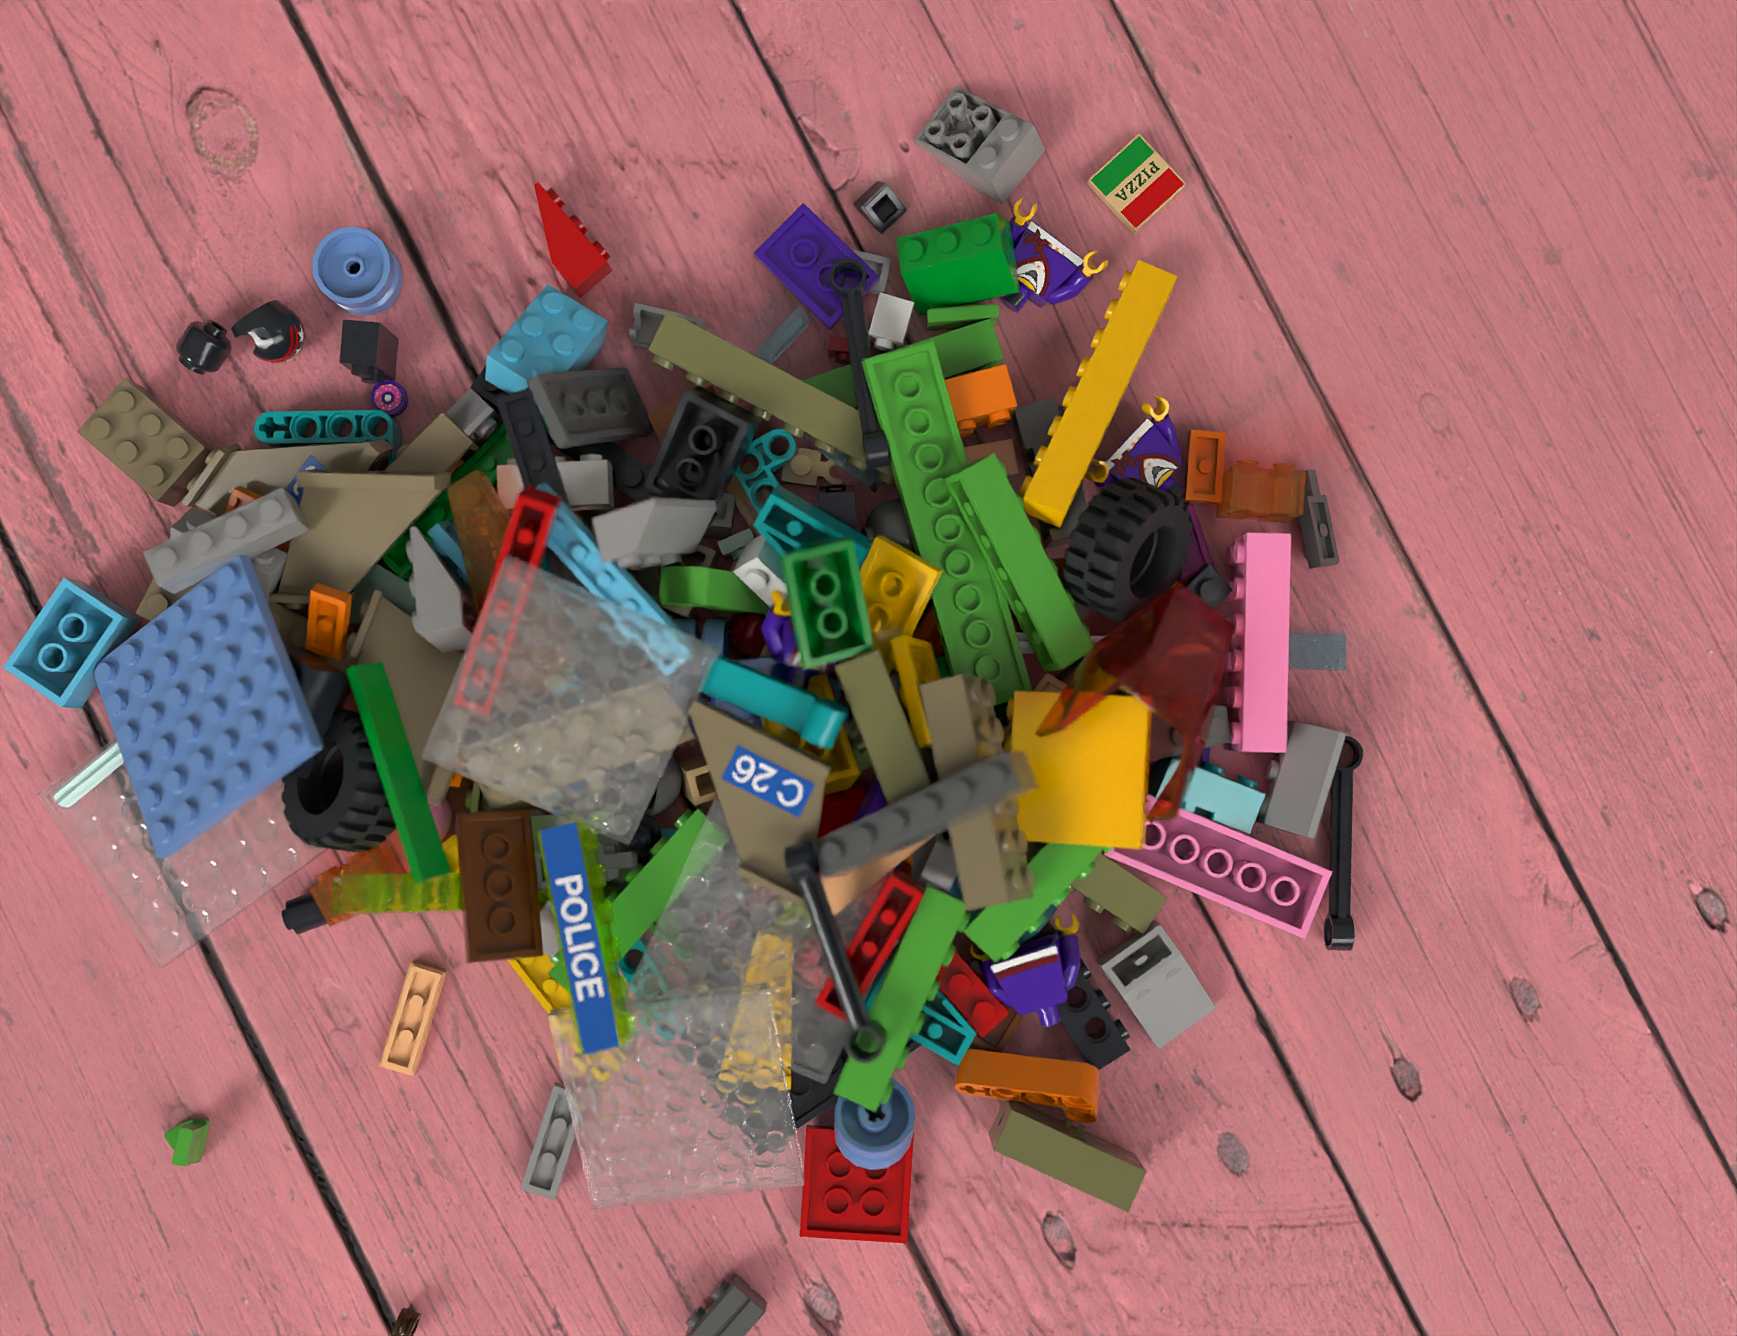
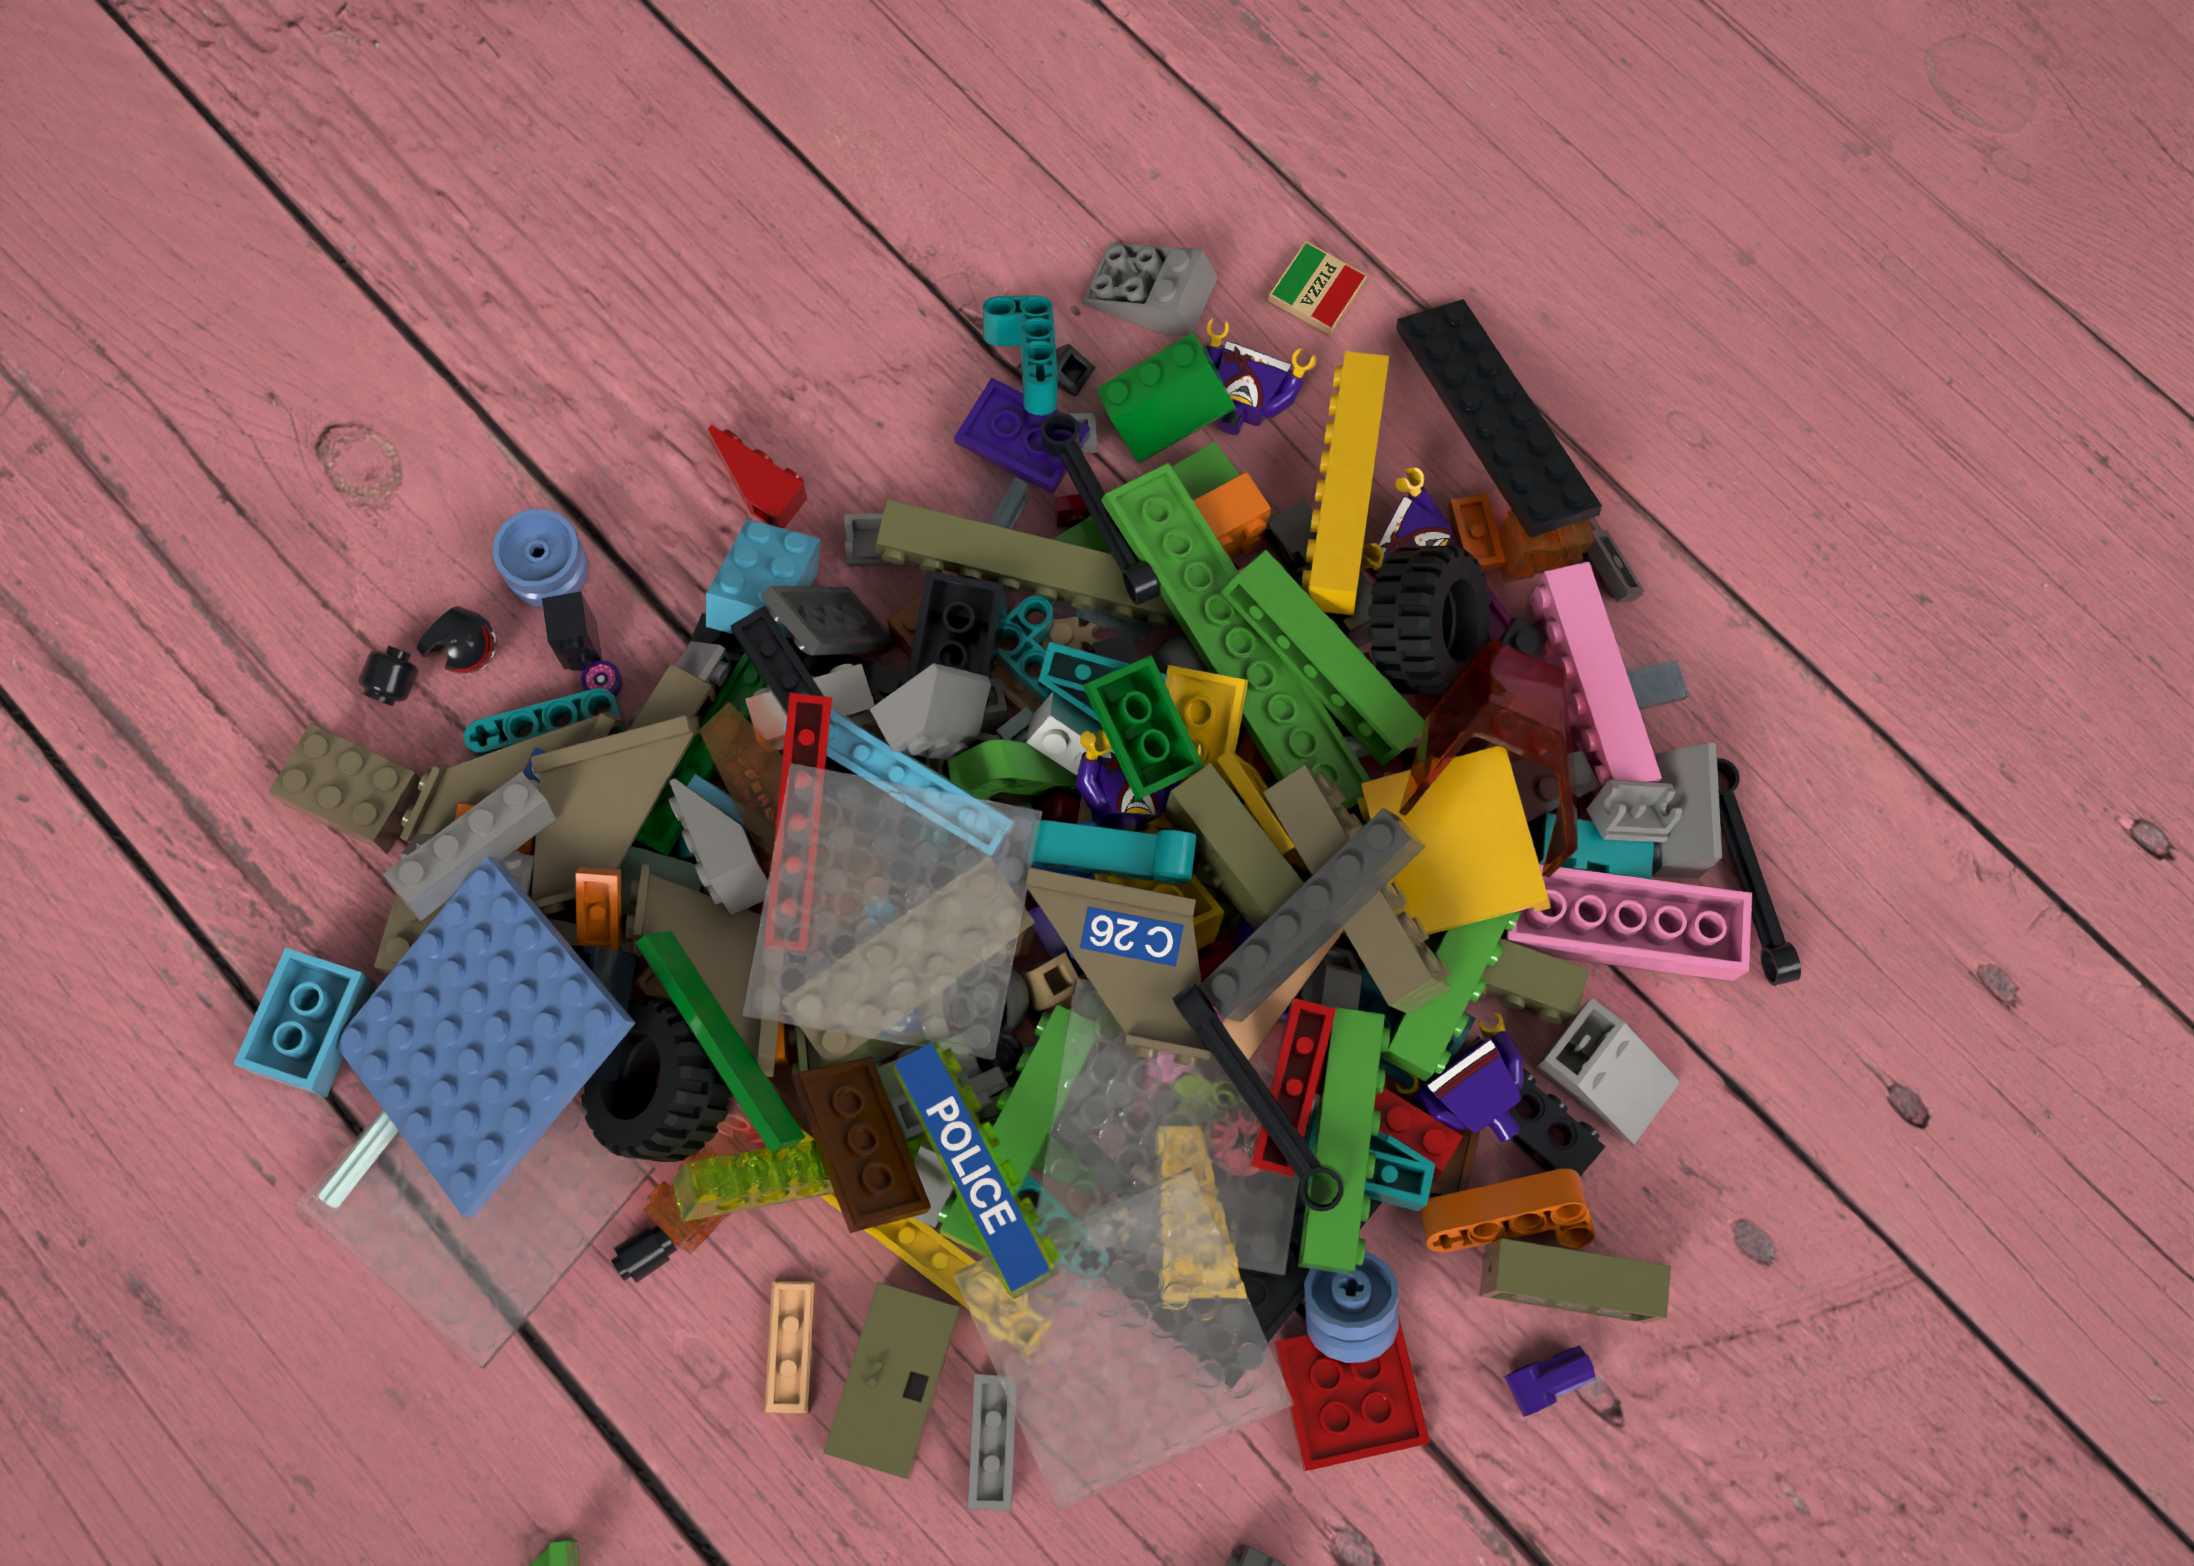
camera: 20 degrees left, 15 degrees down
white brick [868,293,914,352] -> none
bright green tile [926,304,999,331] -> none
none -> olive brick [823,1282,961,1479]
none -> teal beam [982,295,1058,416]
none -> black plate [1396,299,1602,538]
none -> dark purple piece [1504,1345,1596,1417]
none -> light grey hinge [1586,780,1682,842]

